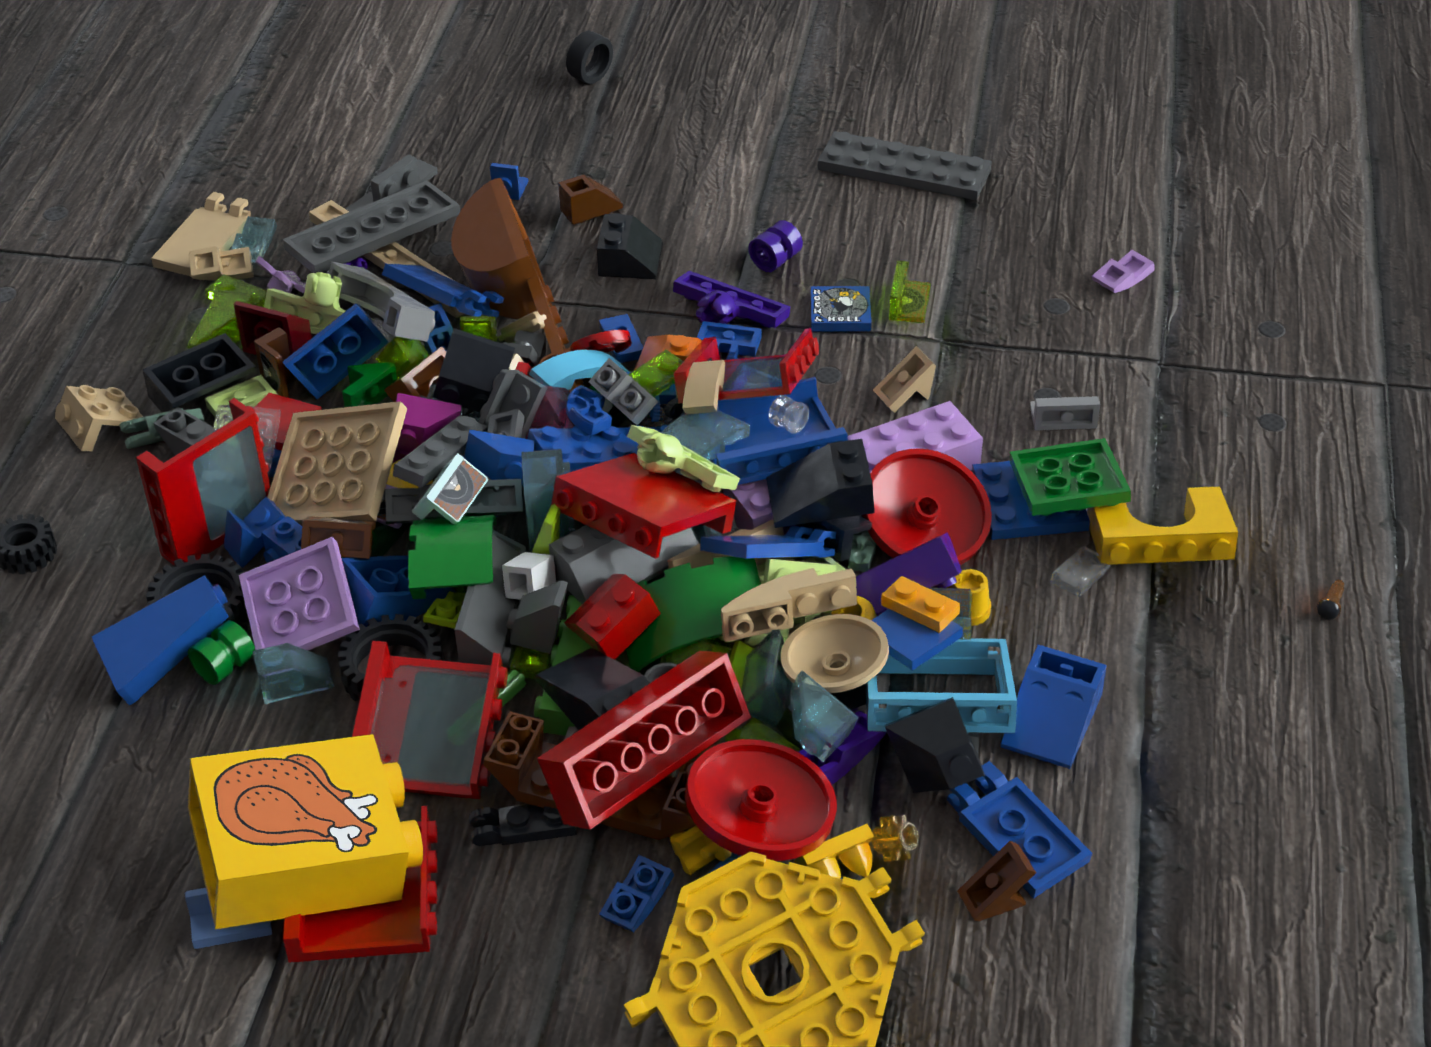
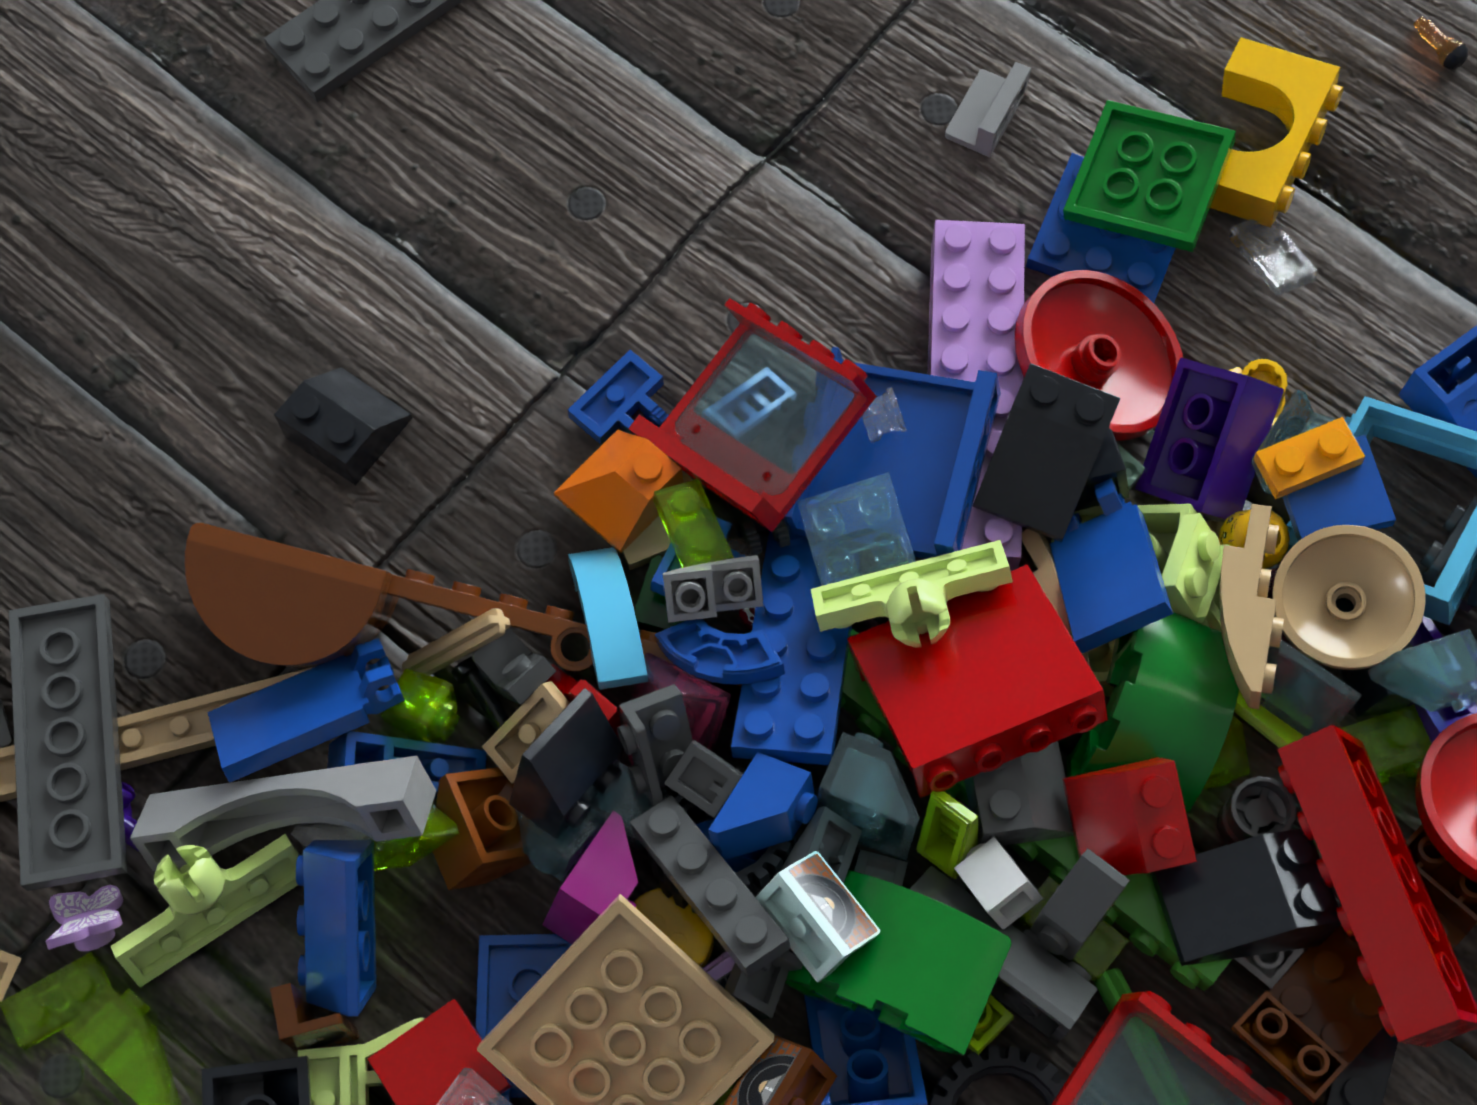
camera: 60 degrees left, 25 degrees up
dark red slope [233,301,312,355] -> none
green slope [342,362,397,407] -> none
blue bracket [490,163,528,200] -> none
reddish brown slope [558,174,623,225] -> none
red tile [570,330,632,353] -> none
blue plate [599,314,643,363] -> none
dark purple plate [673,271,790,328] -> none
tan slope [682,360,725,414] -> none
dark purple wheel [748,220,803,272] -> none
tile [810,286,871,332] -> none
tan slope [873,346,936,413] -> none
clear neon green panel [889,260,931,323] -> none

